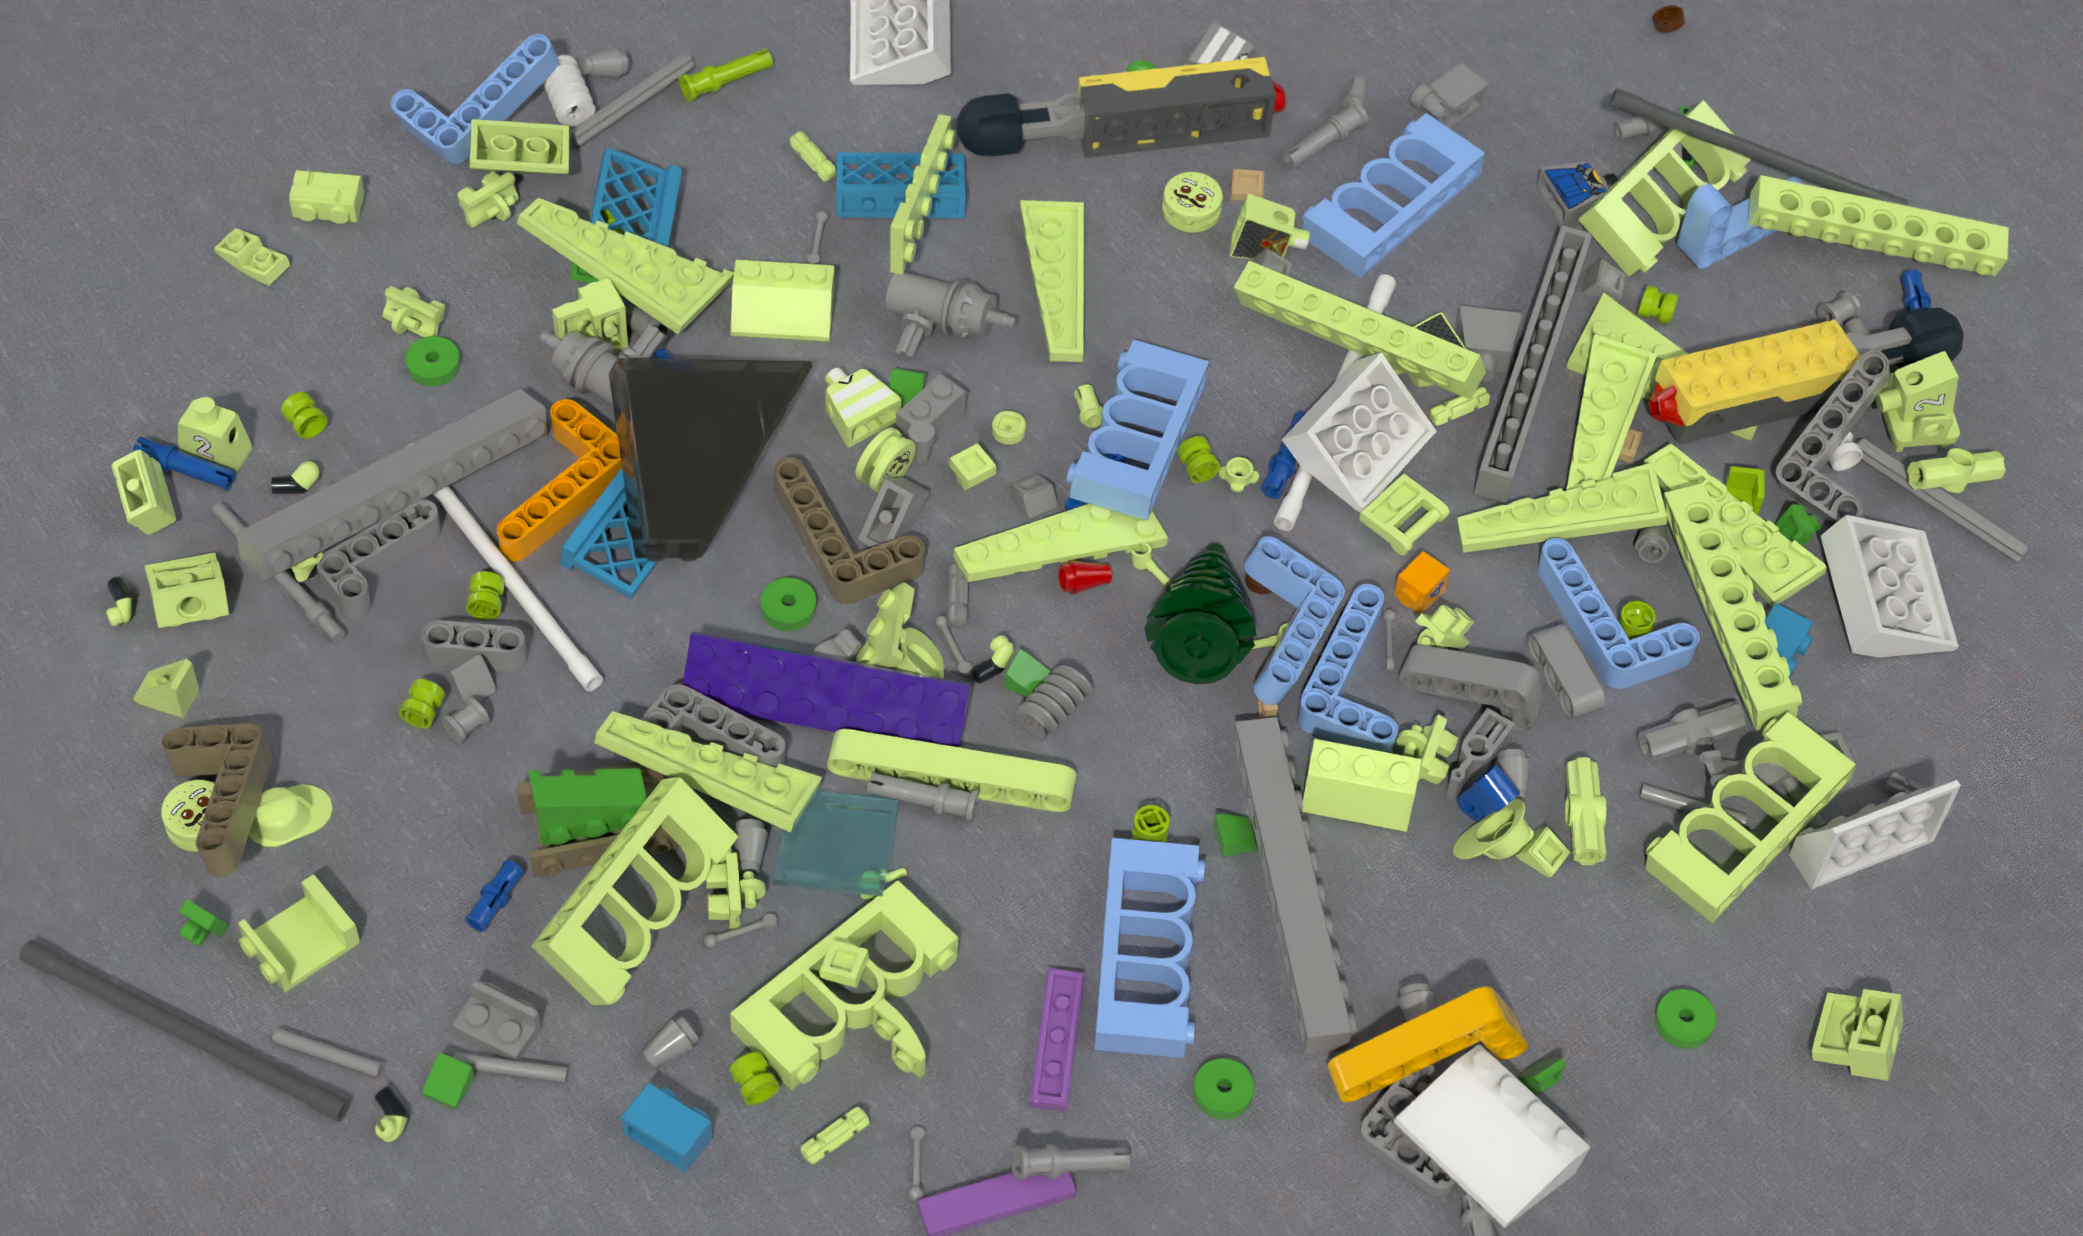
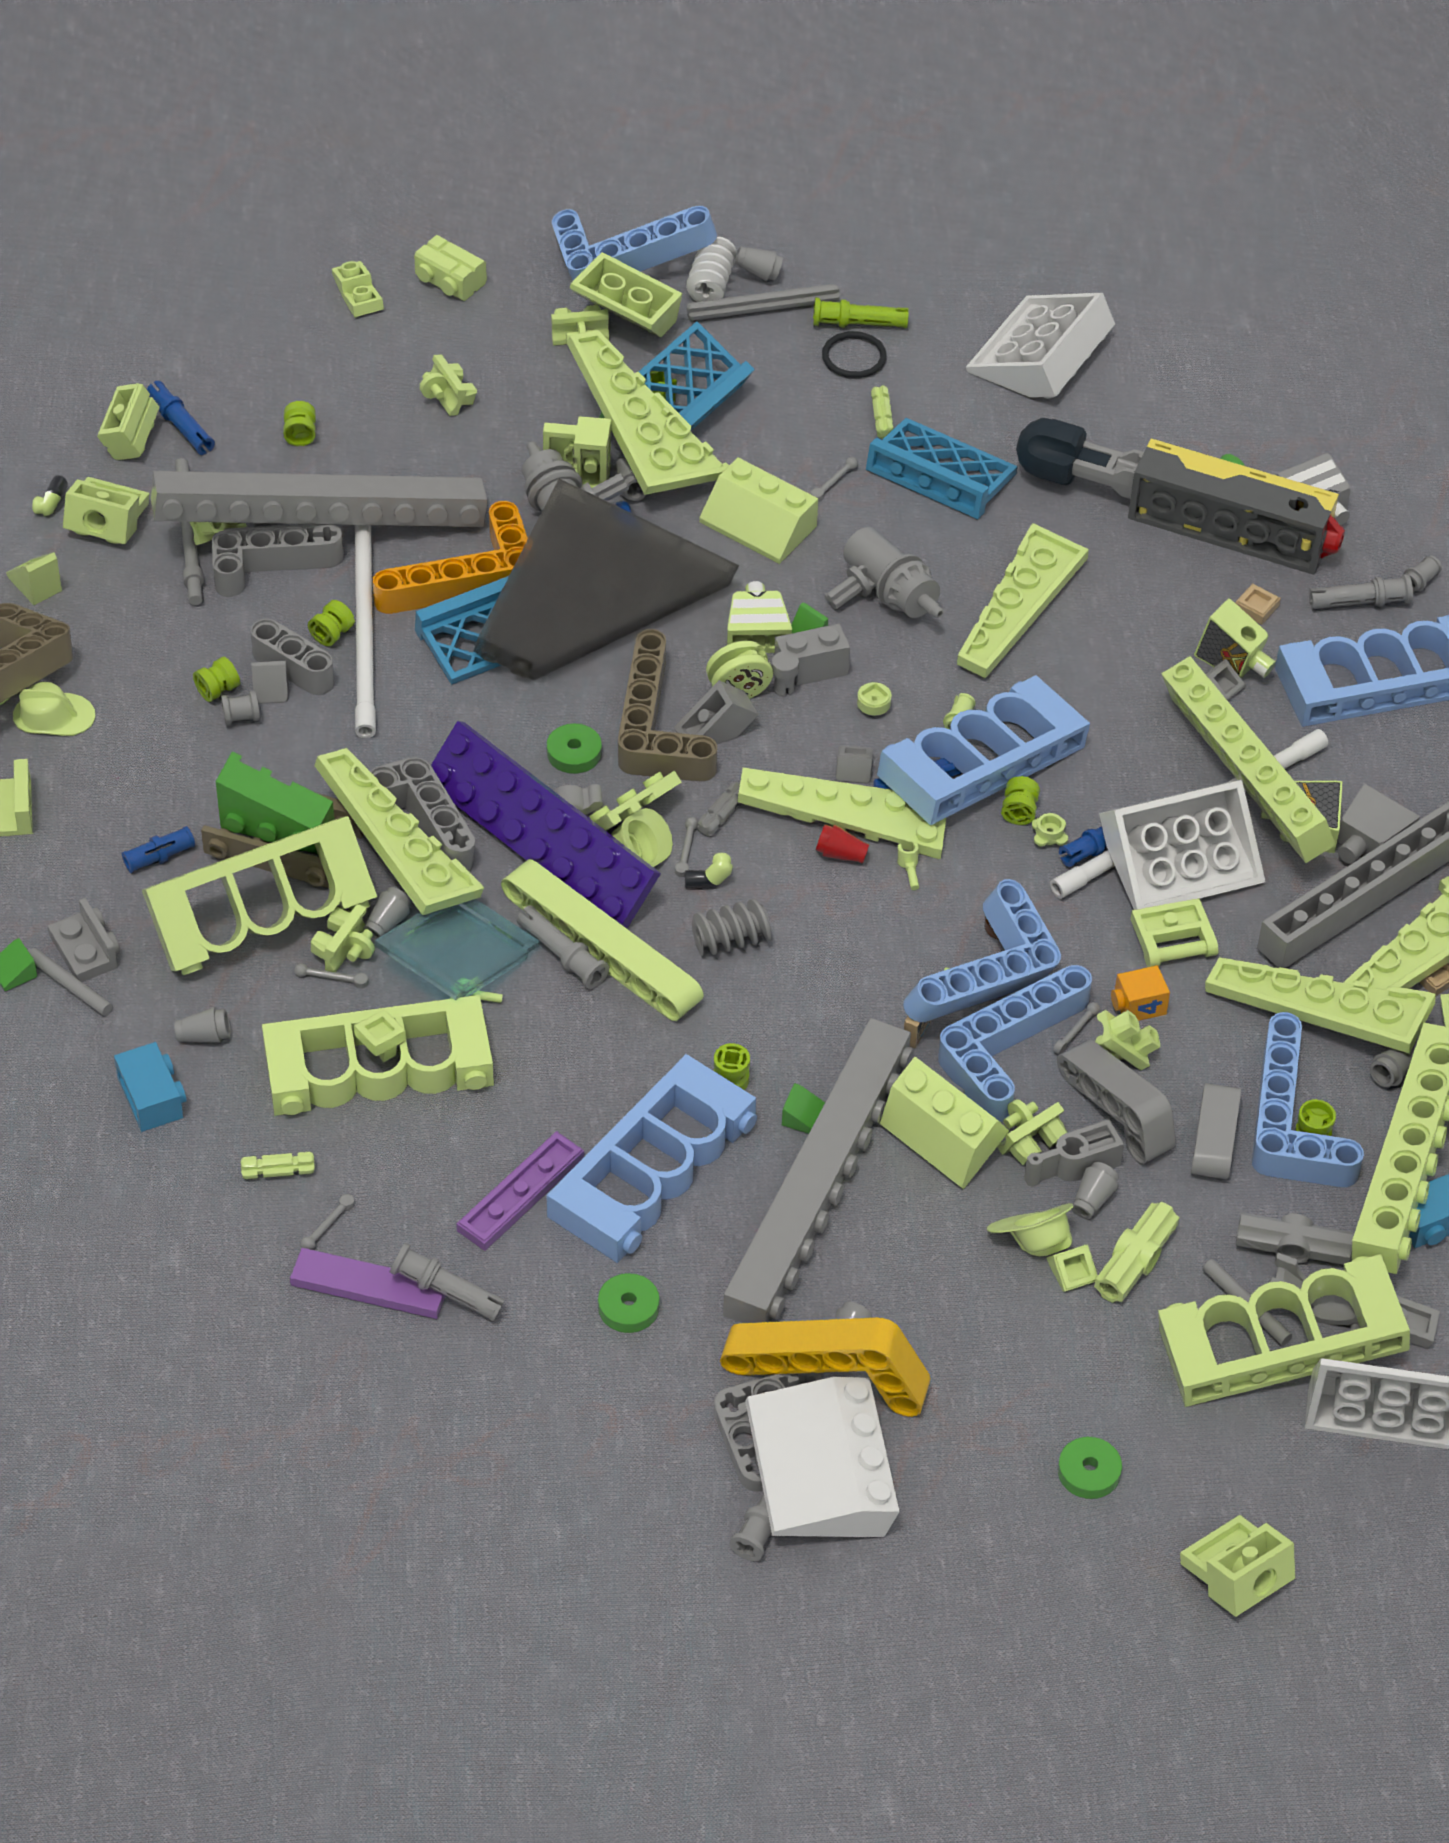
camera: 35 degrees right, 5 degrees down
yellowish green torso [178,397,253,474] -> none
arm [271,461,320,494] -> none
bright green piece [405,336,460,386] -> none
lime wheel [729,1052,779,1105] -> none
yellowish green slope [872,998,926,1079] -> none
yellowish green wing [890,114,956,275] -> none
yellowish green tile [949,443,997,490] -> none
bright green slope [1004,649,1051,697] -> none
dark green plant [1144,543,1257,685] -> none
yellowish green head [1162,172,1223,233] -> none
yellowish green axle [1428,387,1490,426] -> none
blue piece [1457,764,1520,821] -> none
bright green slope [1516,1058,1566,1096] -> none
none -> black piece [822,331,887,378]

